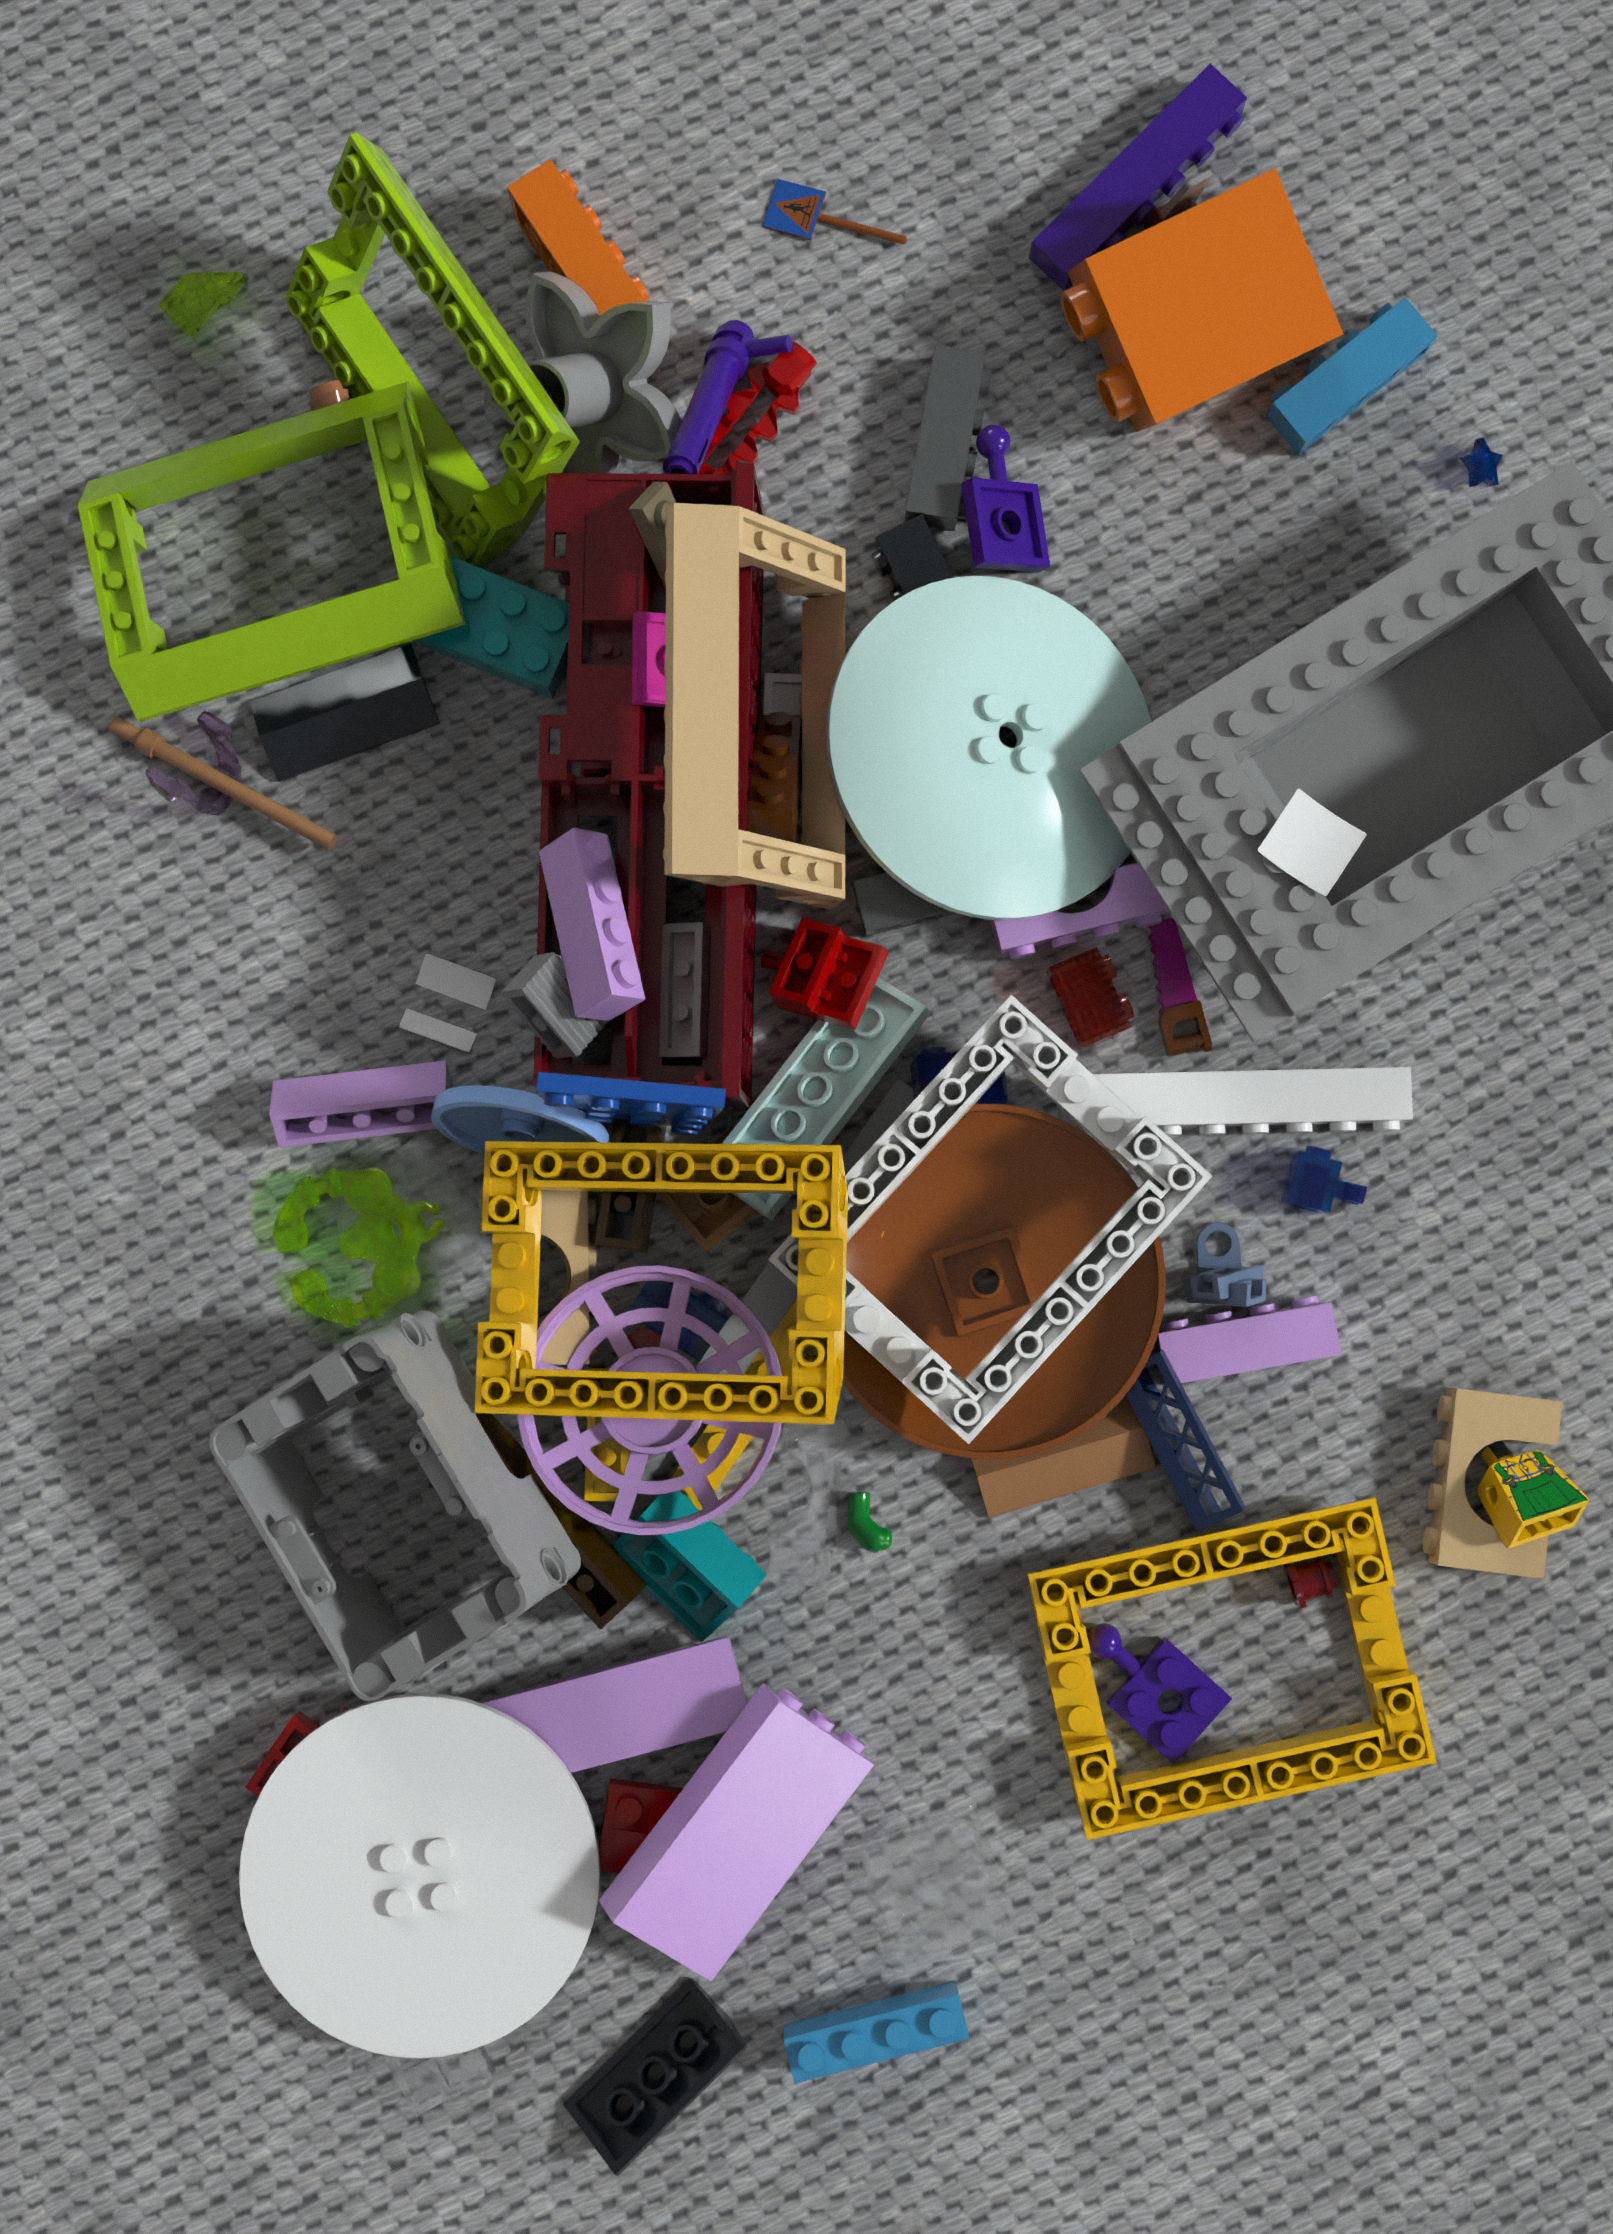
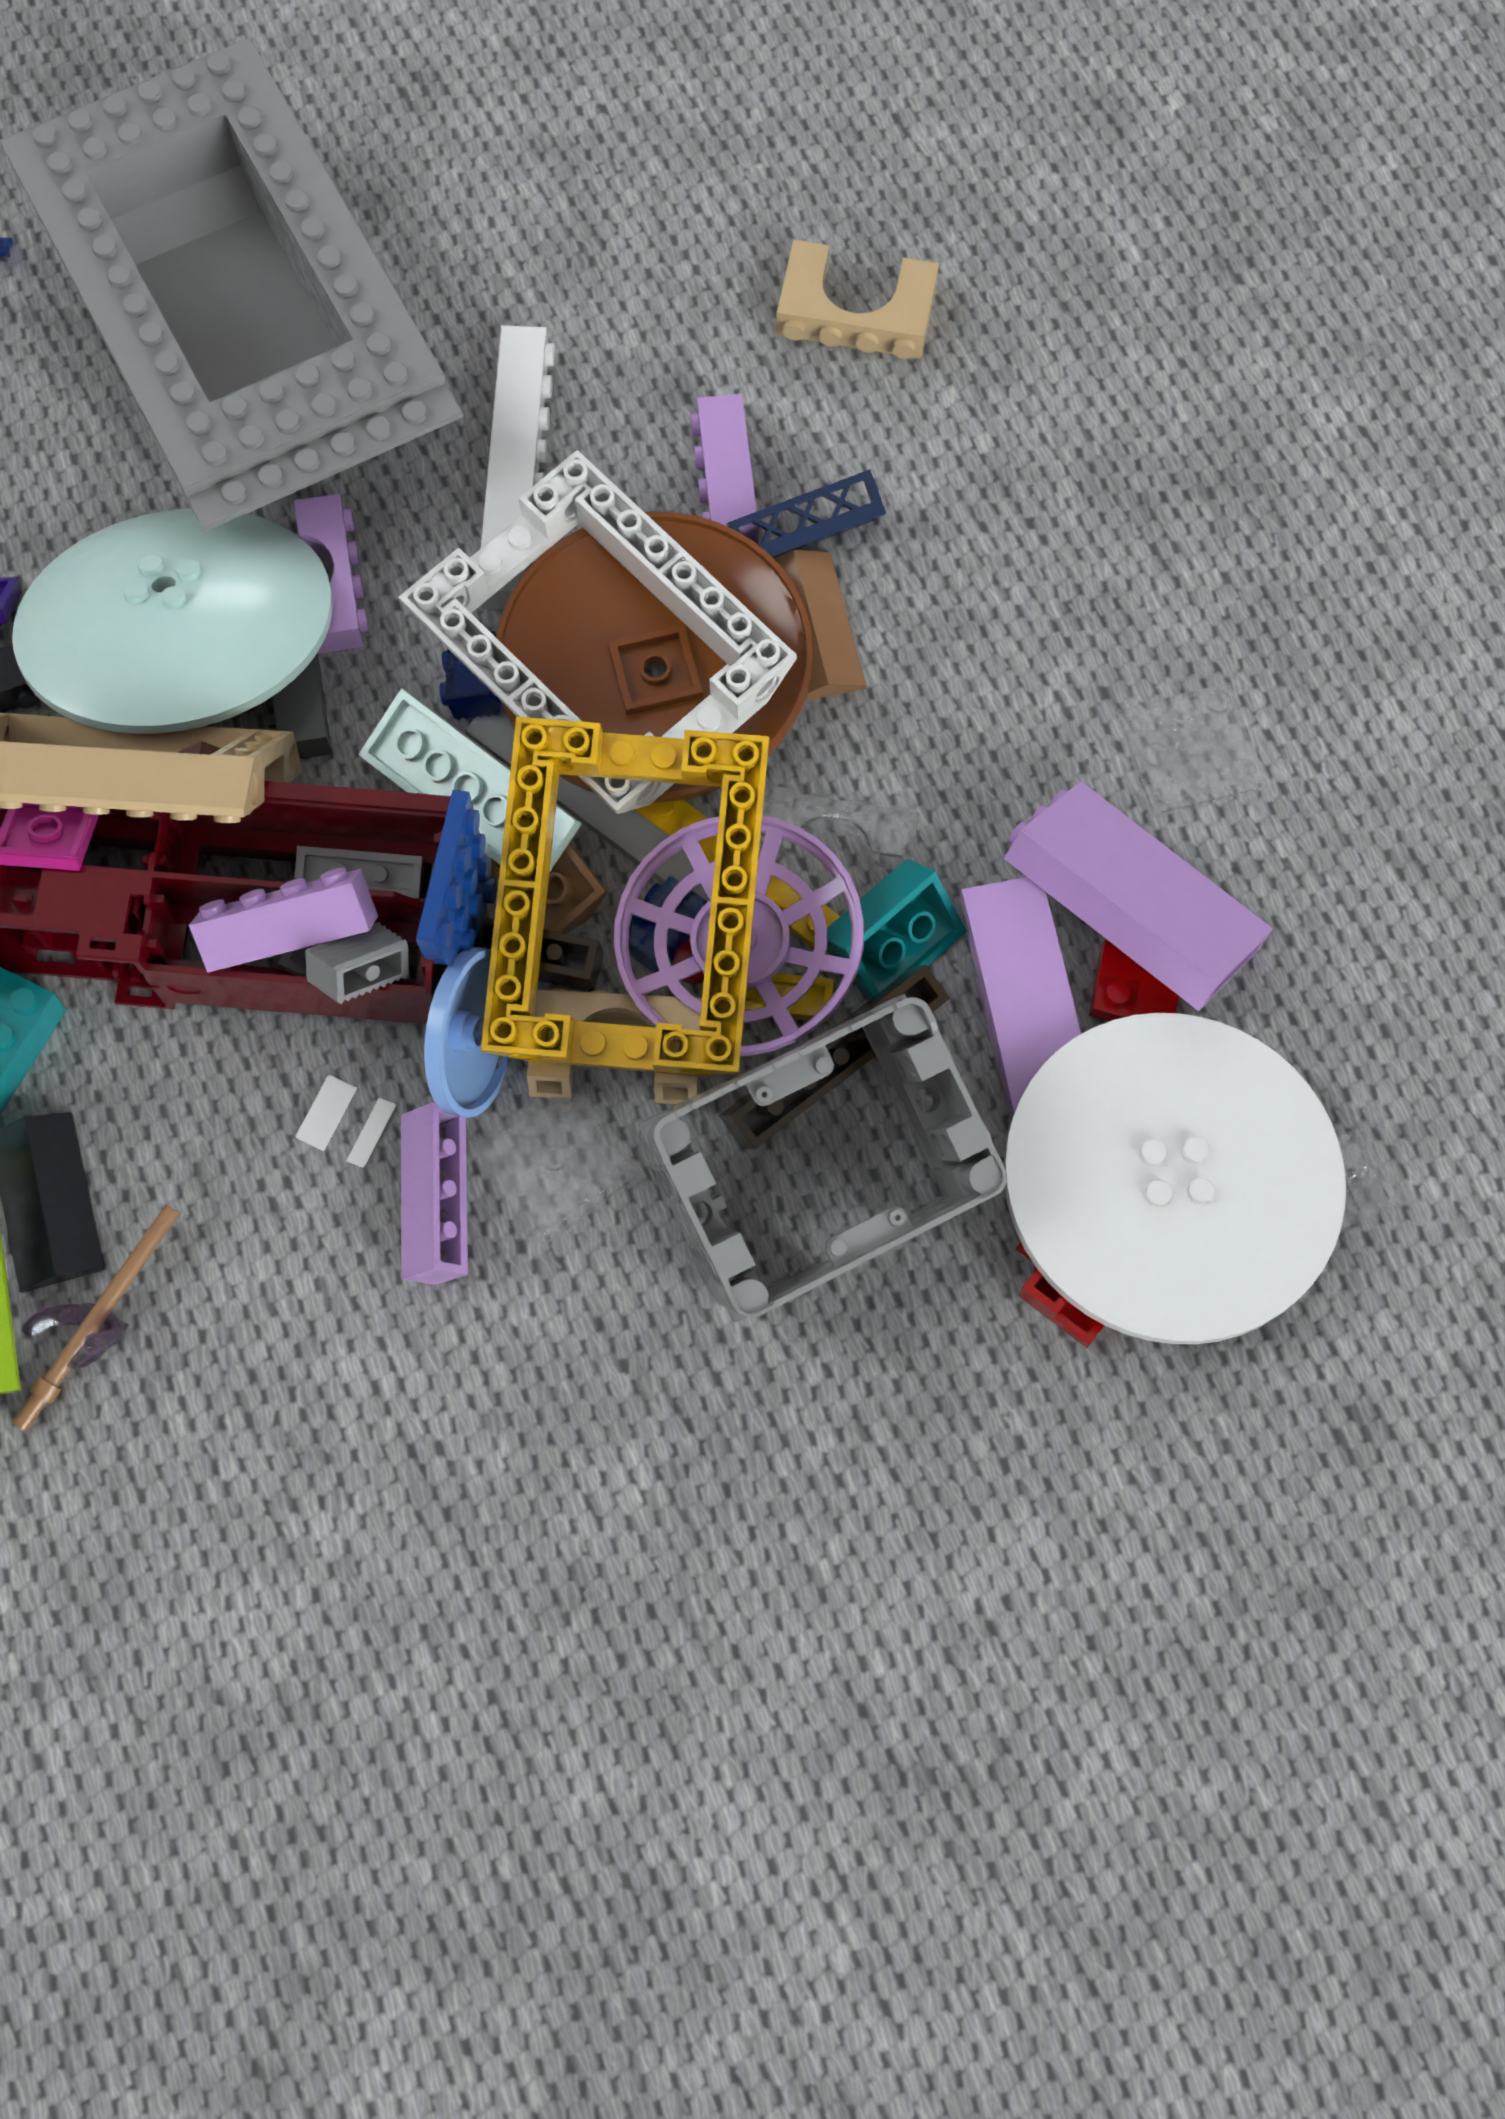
camera: 90 degrees left, 15 degrees down
clear neon green piece [273,1167,445,1328] -> none
black slope [563,1978,747,2176] -> none
red plate [761,918,888,1030] -> none
dark azure brick [783,1981,970,2084] -> none
green arm [847,1491,892,1553] -> none
yellow slope [1027,1497,1437,1840] -> none
clear red brick [1046,947,1135,1051] -> none
dark purple plate [1087,1623,1232,1765] -> none
piece [1148,918,1213,1057] -> none
sand blue piece [1183,1222,1267,1307] -> none
white sticker [1258,789,1367,896] -> none
clear blue brick [1280,1146,1367,1214] -> none
dark red brick [1283,1556,1338,1609] -> none
torso [1477,1441,1590,1549] -> none

